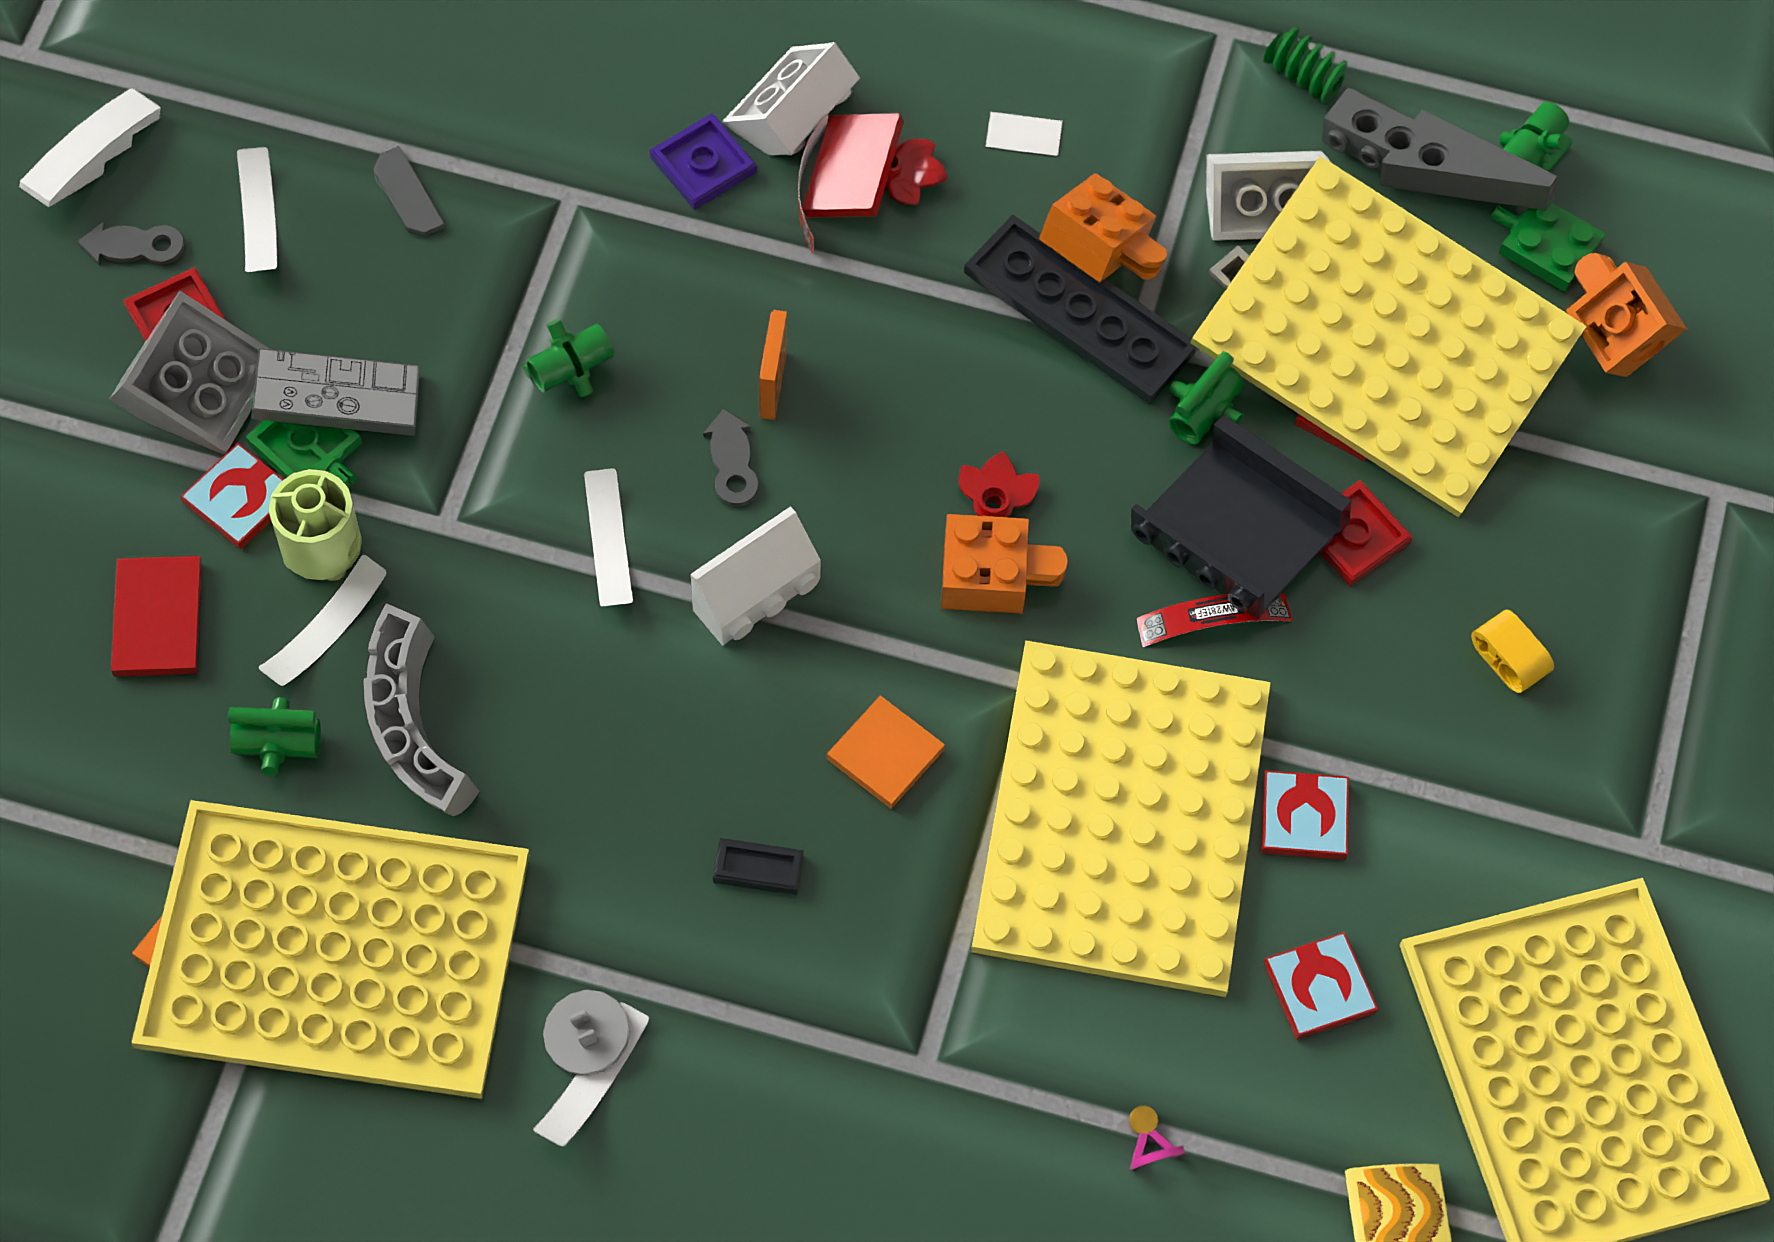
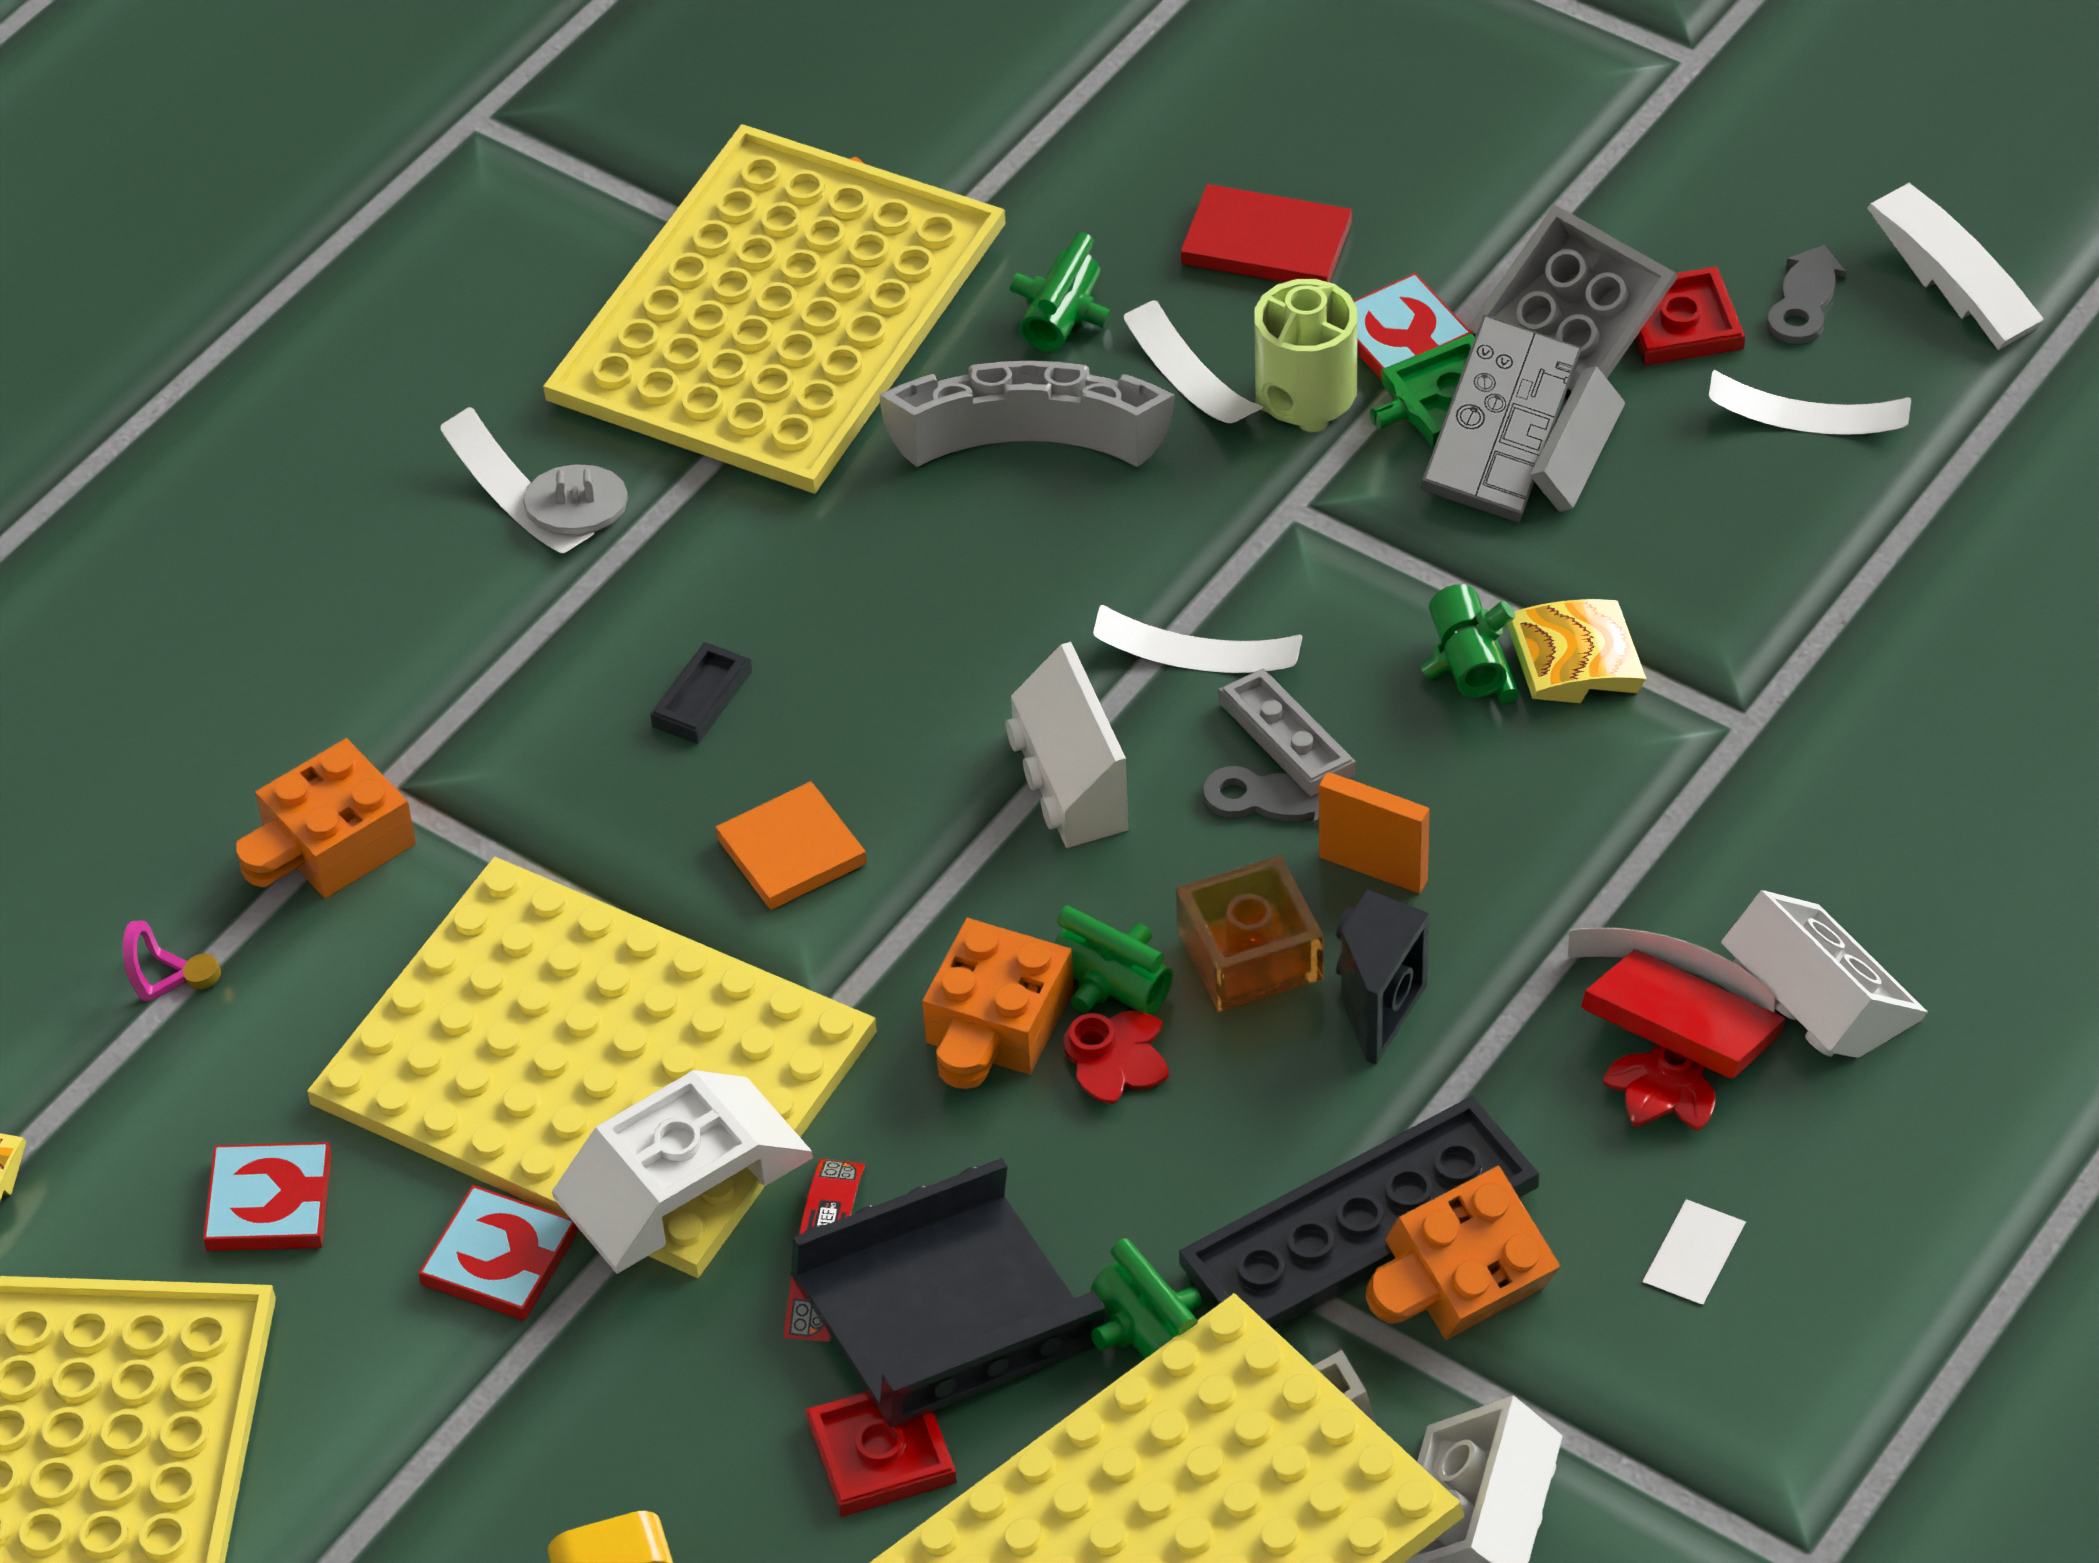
camera: 115 degrees right, 15 degrees down
dark grey piece [374,146,445,236] -> none
dark purple tile [649,113,757,210] -> none
none -> orange brick [236,738,416,899]
none -> white slope [552,1070,813,1274]
none -> green pin [1054,905,1174,1015]
none -> clear orange brick [1176,855,1324,1012]
none -> light grey tile [1218,668,1356,797]
none -> black slope [1336,889,1429,1065]
none -> slope [1507,599,1646,703]
none -> light grey tile [1530,366,1625,512]

